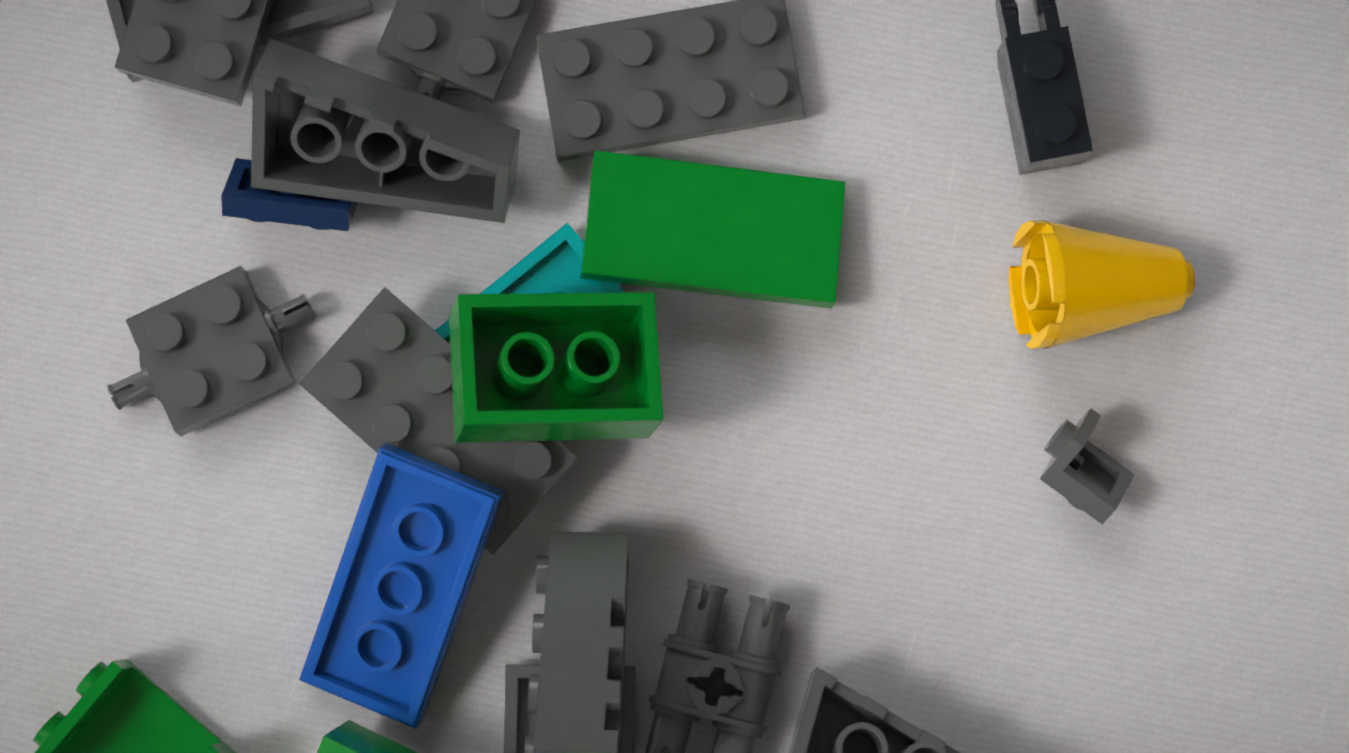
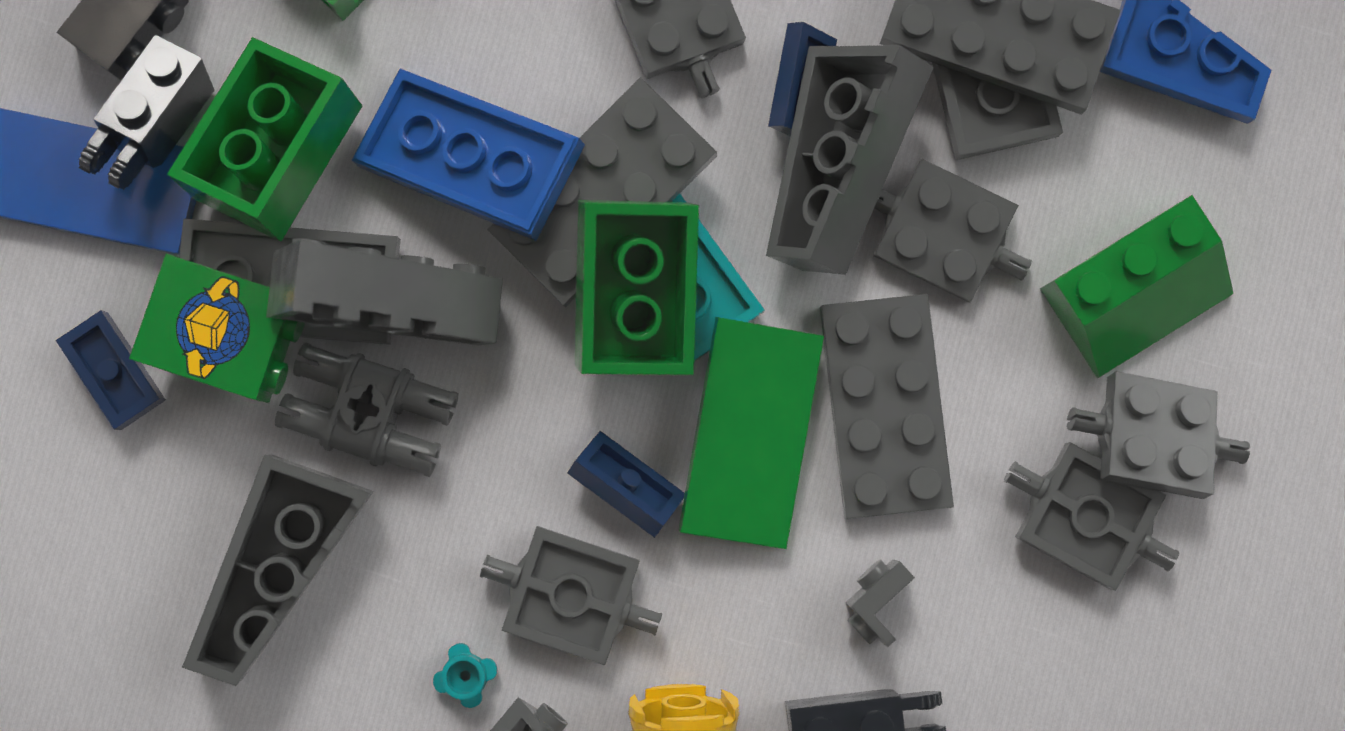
camera: 90 degrees right, 0 degrees up
none -> teal plate [433,643,498,708]
none -> dark grey plate [480,526,663,665]
none -> dark blue plate [567,431,685,538]
none -> dark grey bracket [846,559,915,647]

